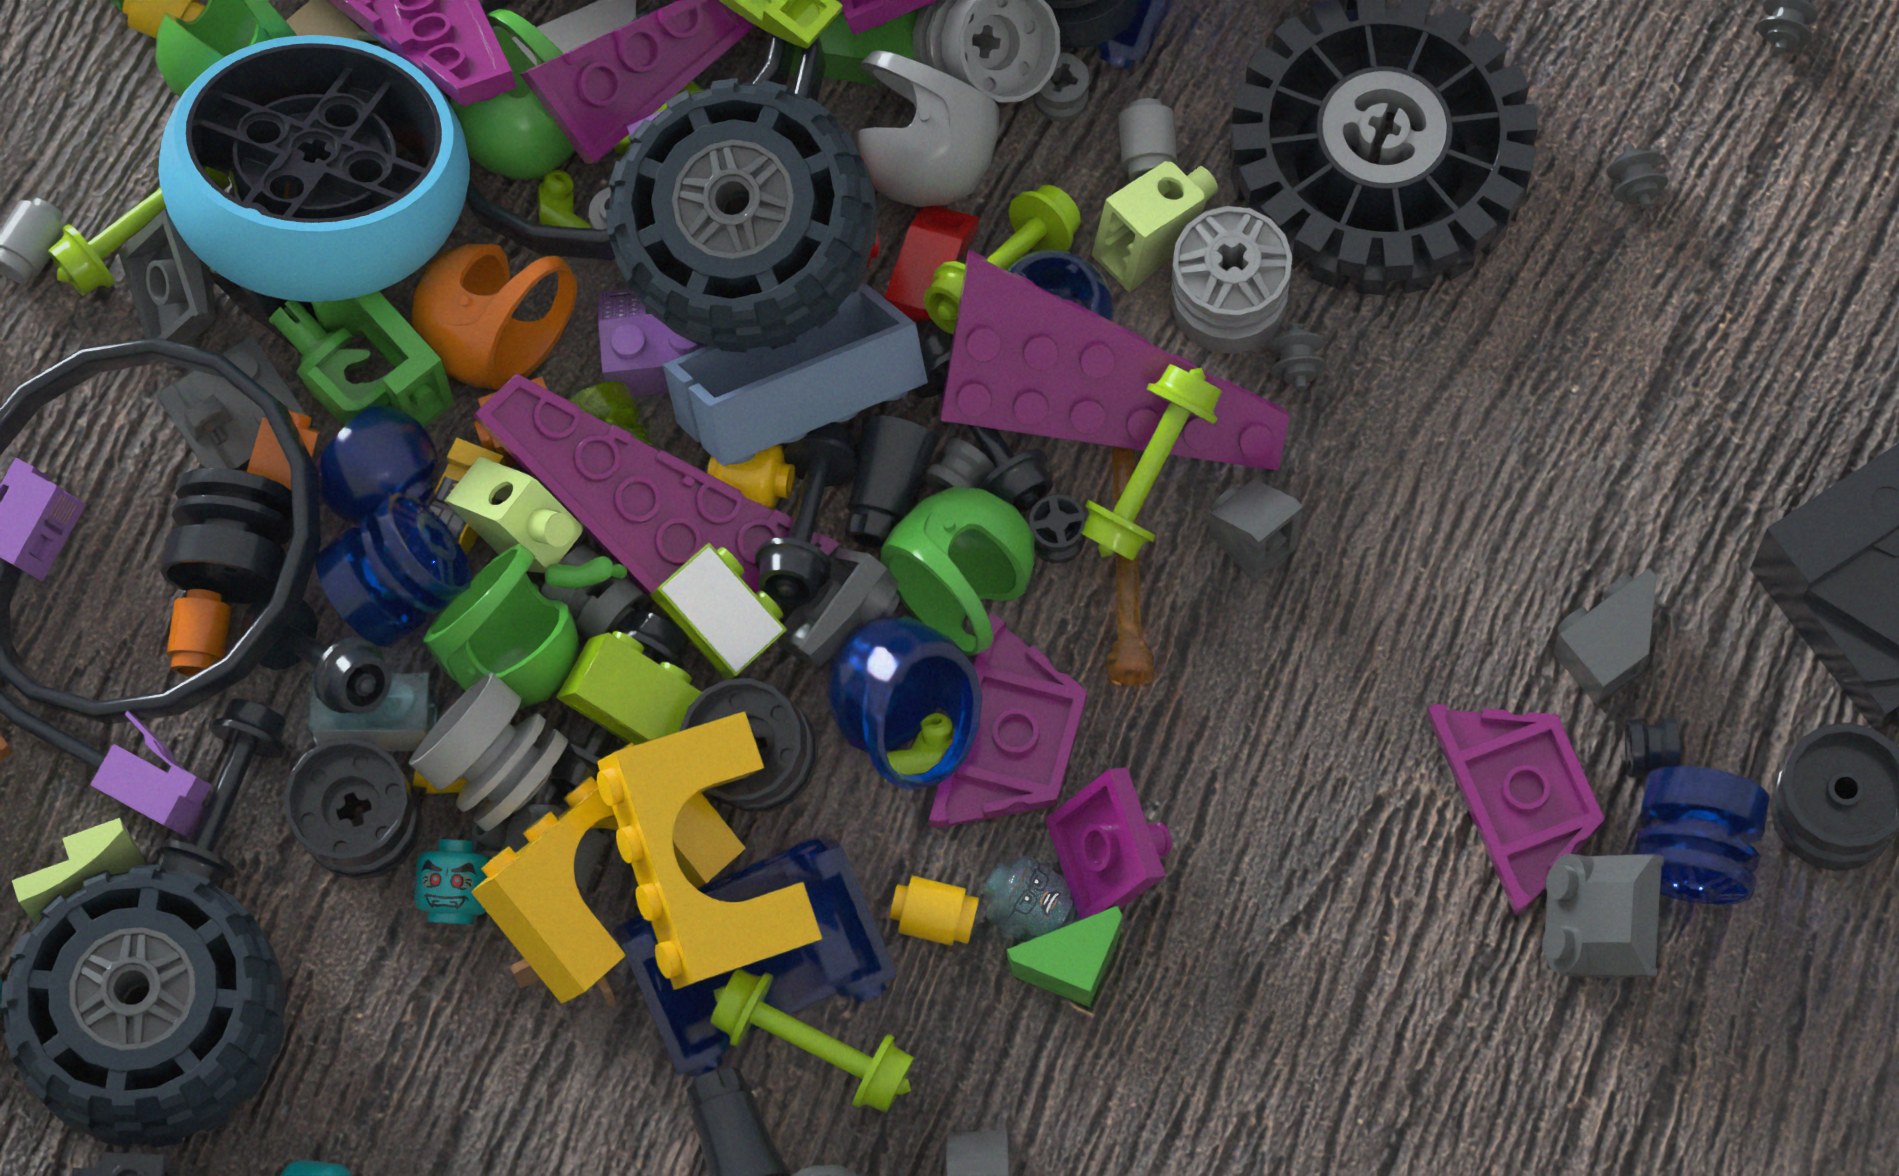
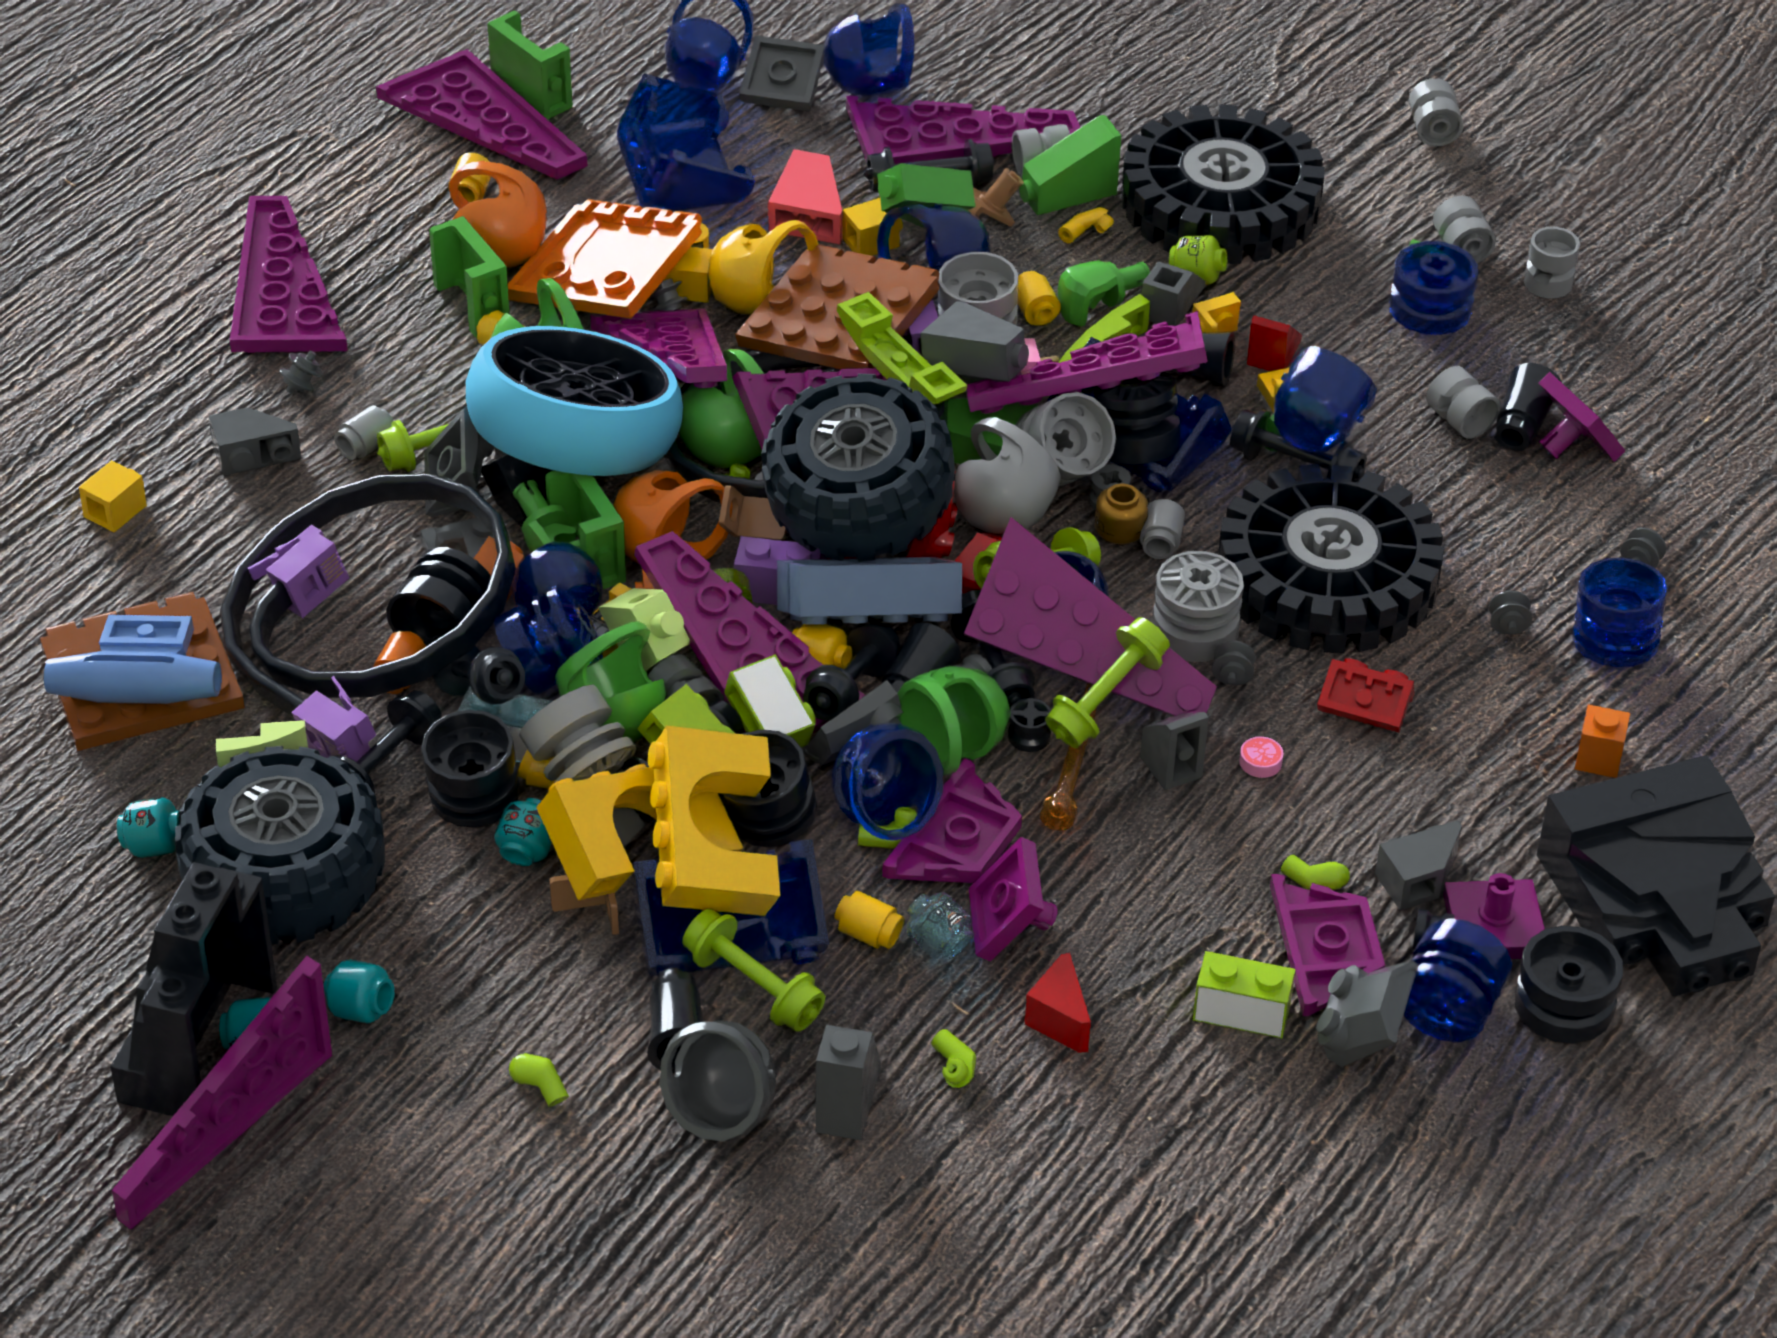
camera: 10 degrees right, 25 degrees down
bright green piece [545,556,627,589] -> none
bright green slope [1007,906,1122,1007] -> none
yellowish green torso [1091,161,1218,293] -> none
none -> medium nougat bracket [719,485,787,541]
none -> lime arm [932,1029,977,1088]
none -> red slope [1025,953,1091,1053]
none -> pearl gold head [1095,483,1148,544]
none -> brick [1193,951,1295,1039]
none -> tile [1239,737,1284,778]
none -> lime arm [1281,855,1350,891]
none -> red bracket [1317,658,1415,733]
none -> magenta tile [1443,873,1545,961]
none -> clear blue wheel [1572,557,1668,668]
none -> orange brick [1574,704,1630,778]

